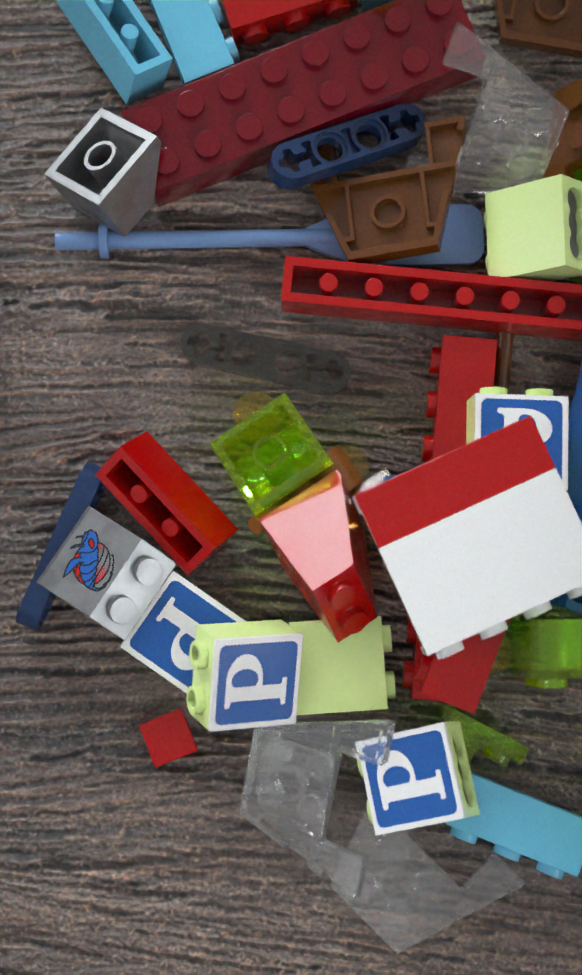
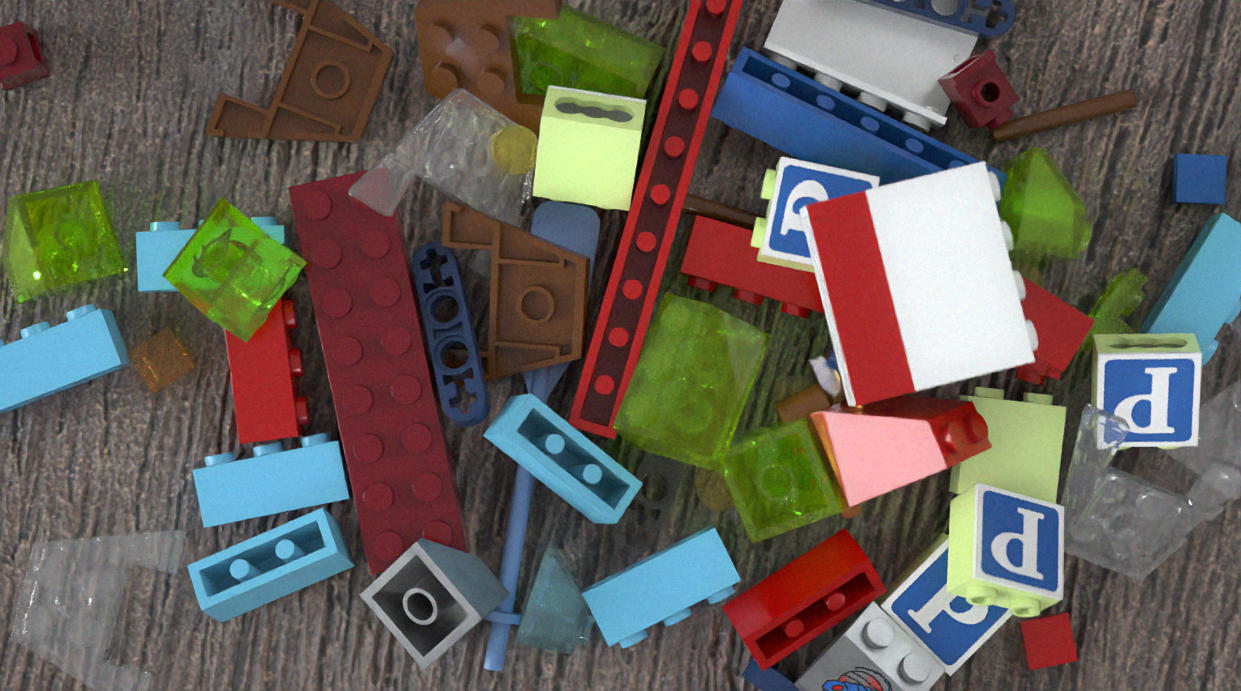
camera: 85 degrees left, 5 degrees up
none -> medium azure brick [483,394,643,524]
none -> clear yellow piece [492,126,539,175]
none -> clear light blue slope [515,539,595,655]
none -> medium azure brick [582,524,741,649]
none -> clear neon green slope [612,292,771,472]

